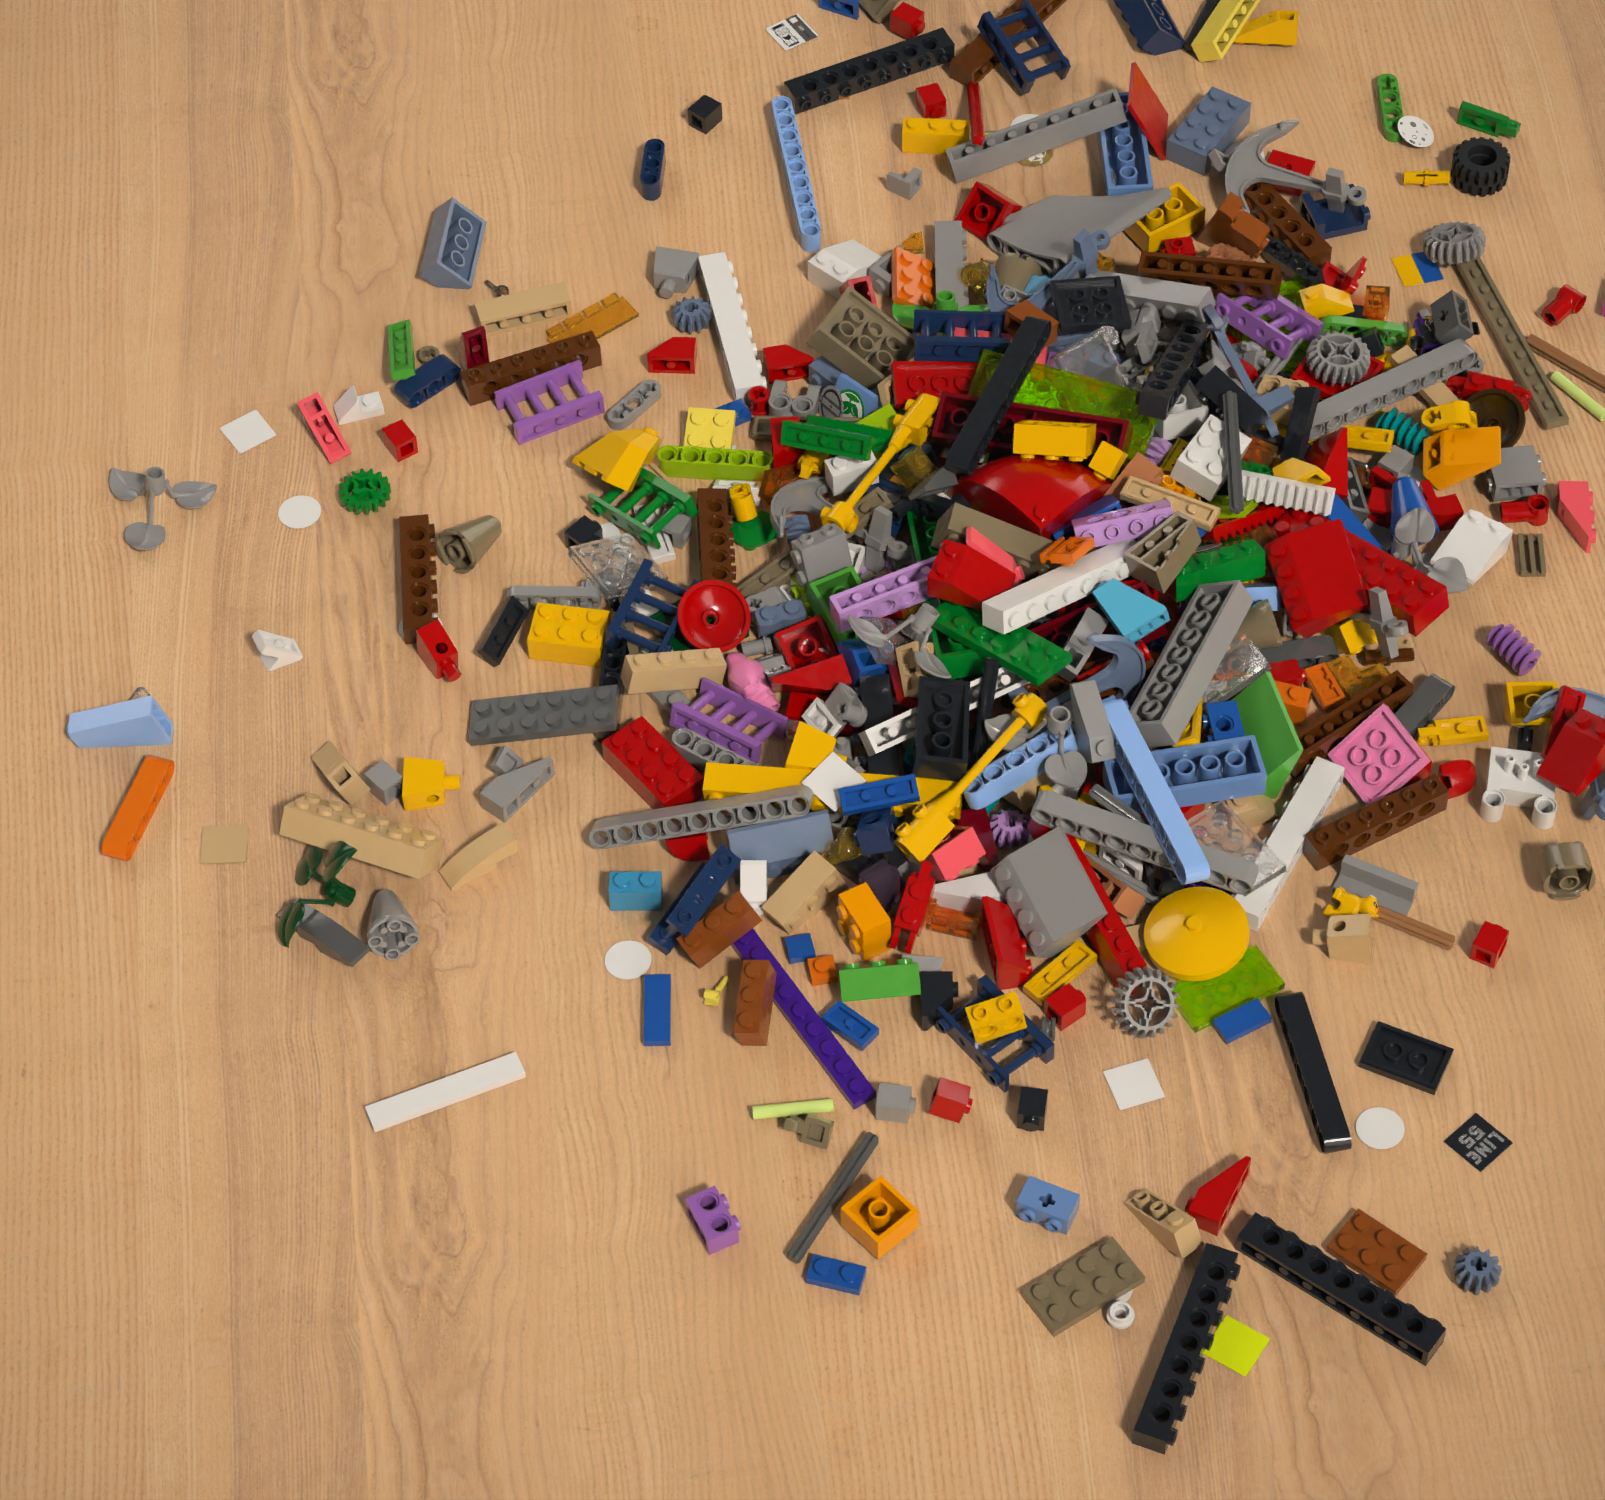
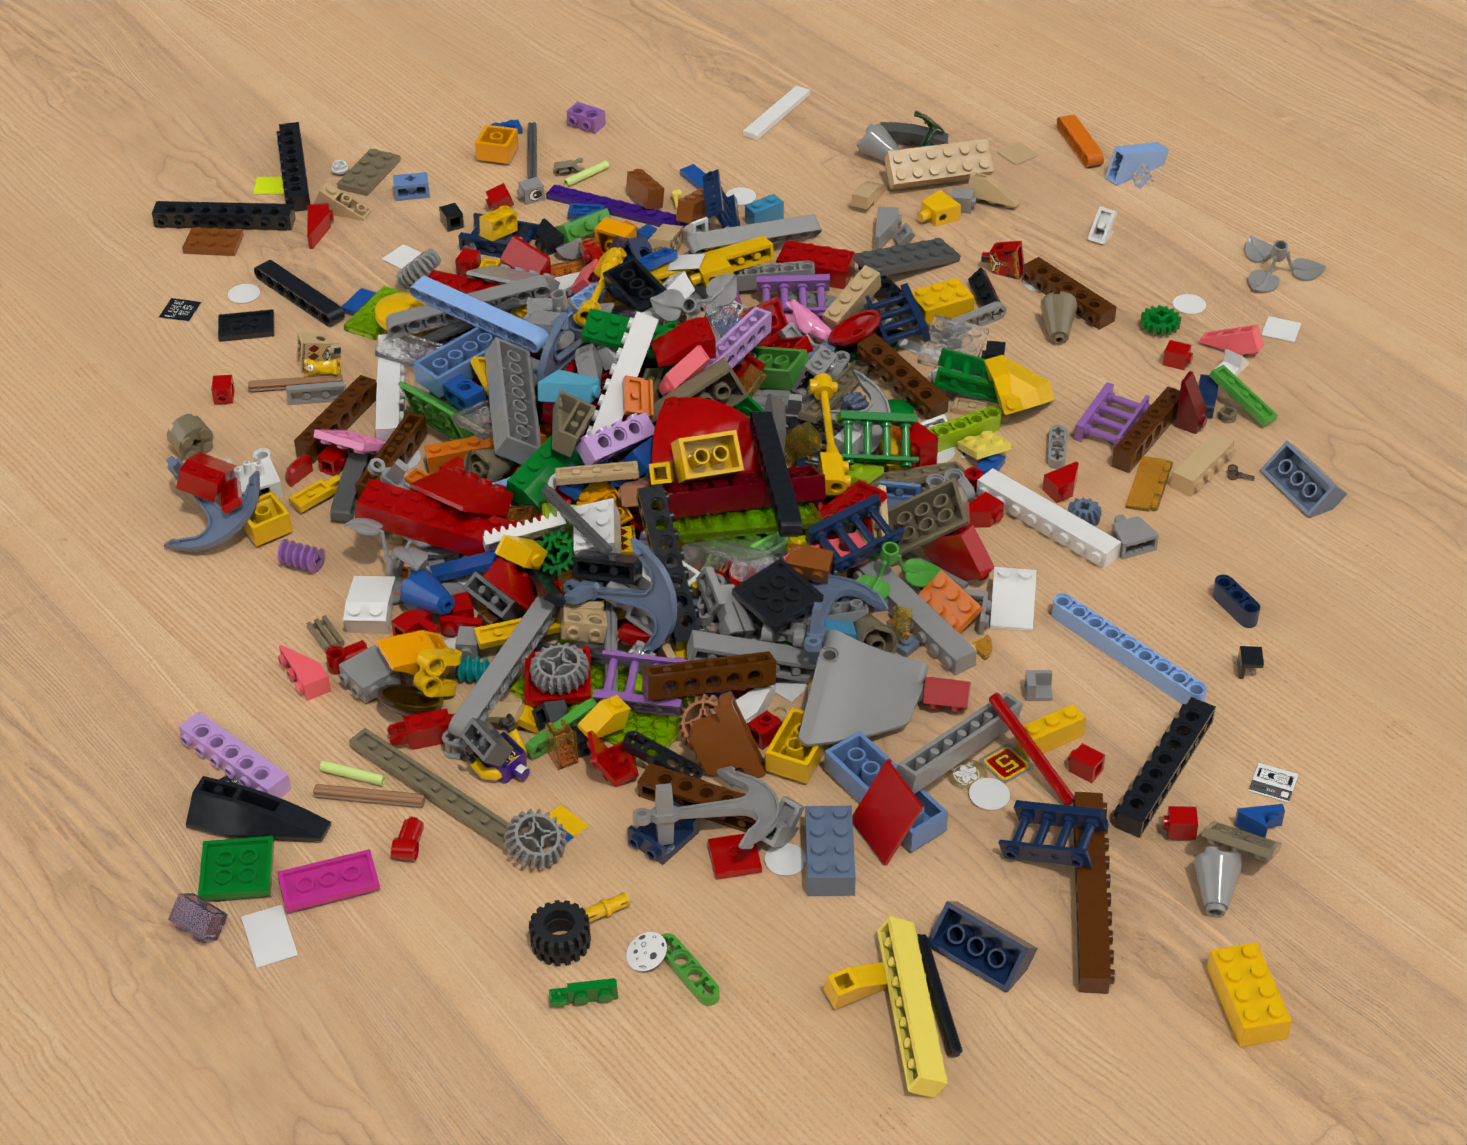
camera: 145 degrees right, 10 degrees down
yellow beam [729,483,758,522] -> none
sand blue gear [1453,1246,1502,1295] -> none

